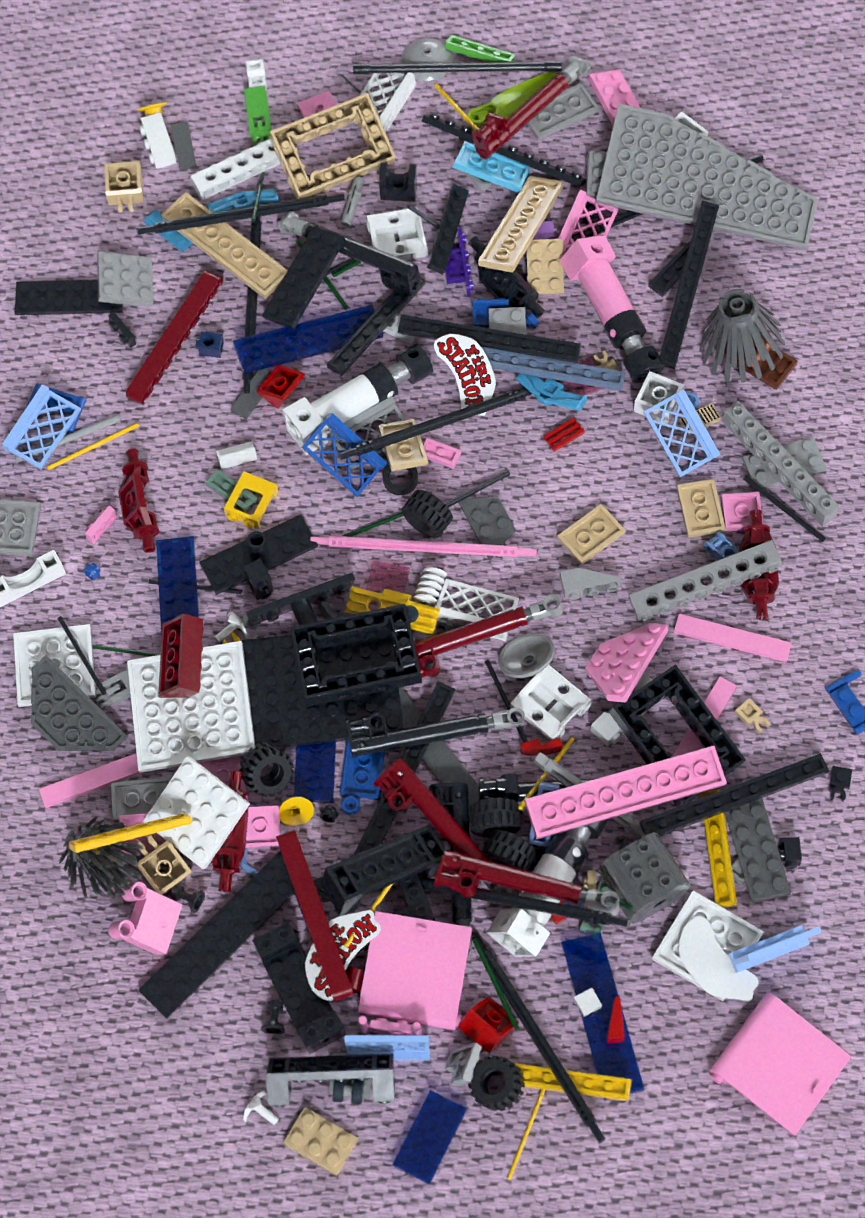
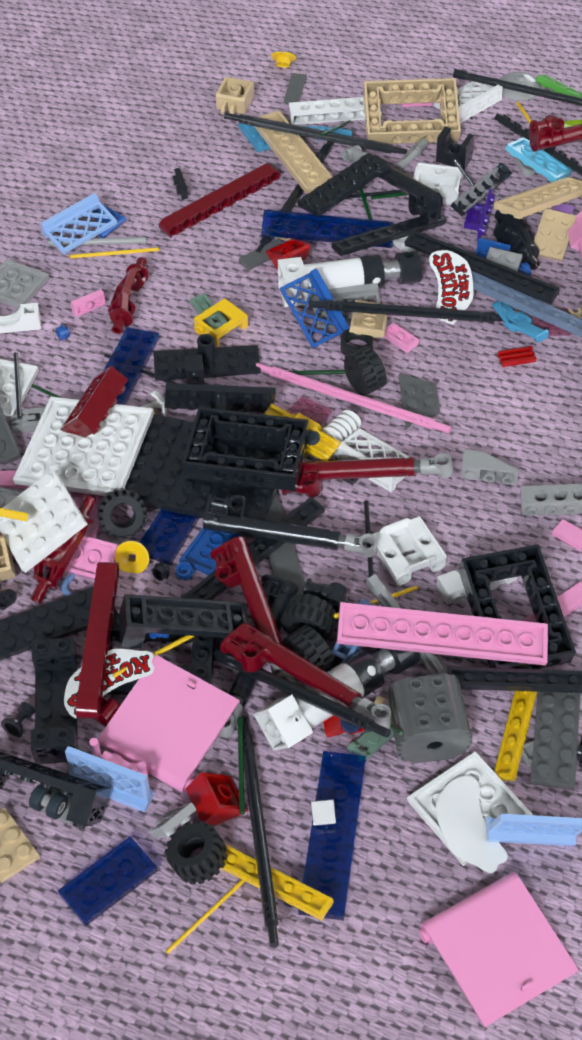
camera: 20 degrees right, 15 degrees down
black plate [14,280,124,315] -> none
light grey plate [97,251,153,306] -> none
white brick [139,112,176,169] -> none
dark blue brick [195,331,224,358] -> none
white panel [216,441,257,469] -> none
bright green hinge [244,86,272,146] -> none
white slope [246,59,267,90] -> none
black axle [445,470,510,508] -> none
light grey dish [498,633,555,678] -> none
red slope [520,738,563,756] -> none
tan plate [557,504,625,566] -> none
bright pink plate [585,623,668,702] -> none
red slope [607,997,624,1043] -> none

